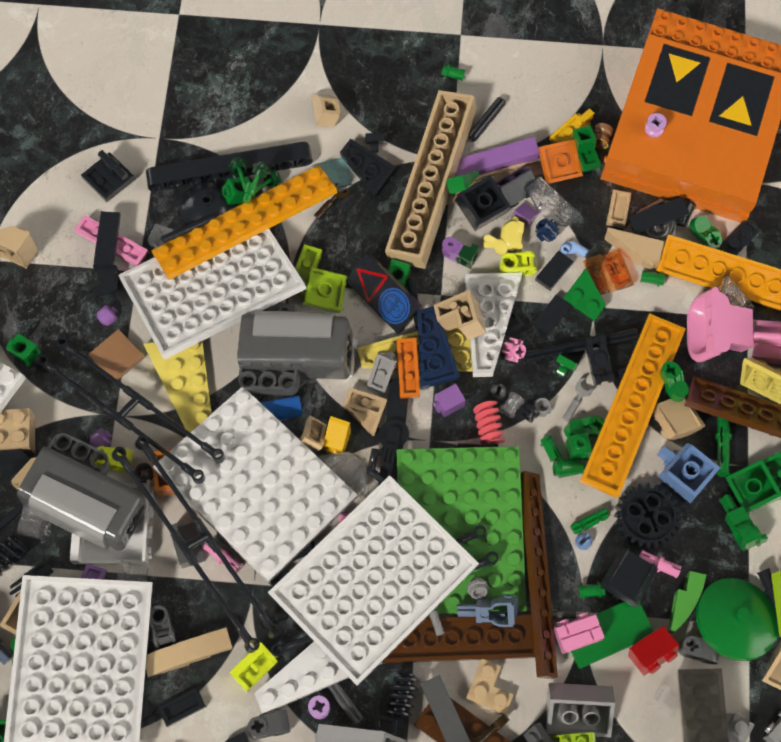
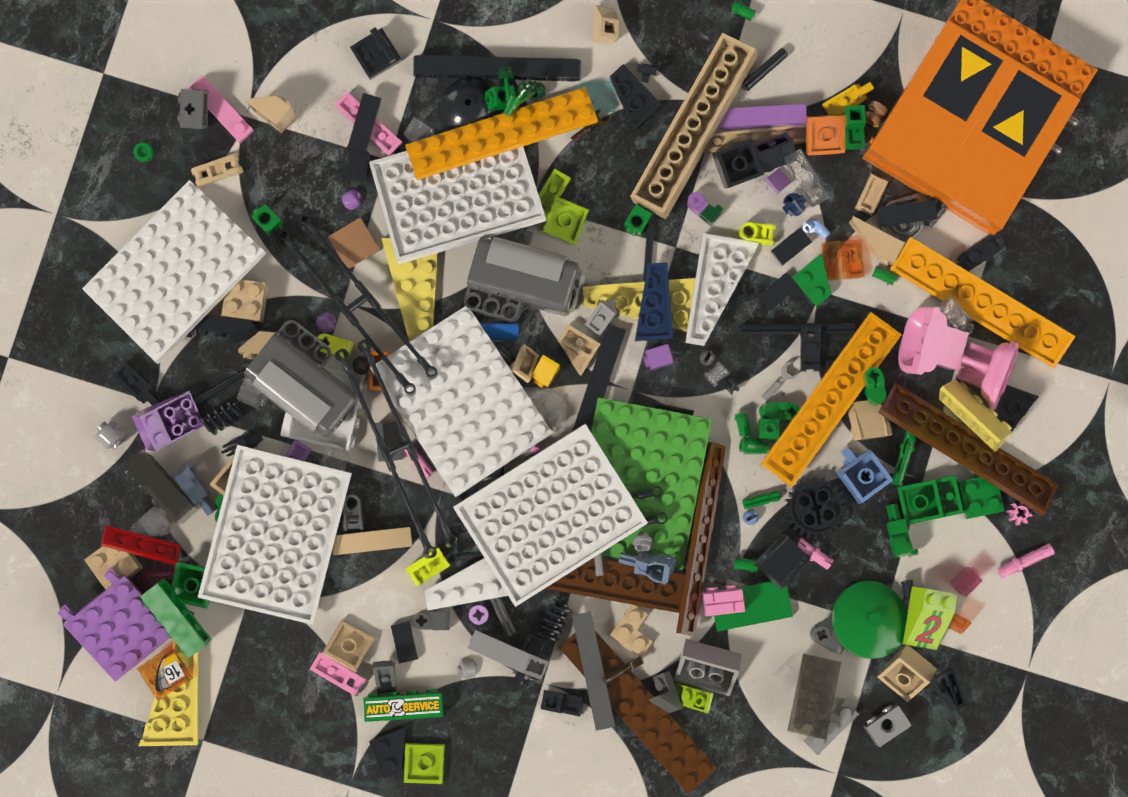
camera: 10 degrees right, 15 degrees up
black tile [158,687,206,727] -> none
black bar [161,214,216,244] -> none
black tile [346,252,422,334] -> none
black piece [366,419,409,483] -> none
orange plate [396,338,420,399] -> none
tan brick [434,290,487,340] -> none
green slope [446,170,479,194] -> none
coral piece [473,401,506,444] -> none
light yellow animal [483,216,524,256] -> none
bright pink gear [501,337,526,363] -> none
light grey plate [533,398,552,417] -> none
green tile [556,354,578,377] -> none
red brick [628,626,679,676] -> none
lavender wheel [645,113,666,137] -> none
bright green slope [668,571,706,635] -> none
green piece [690,216,722,249] -> none

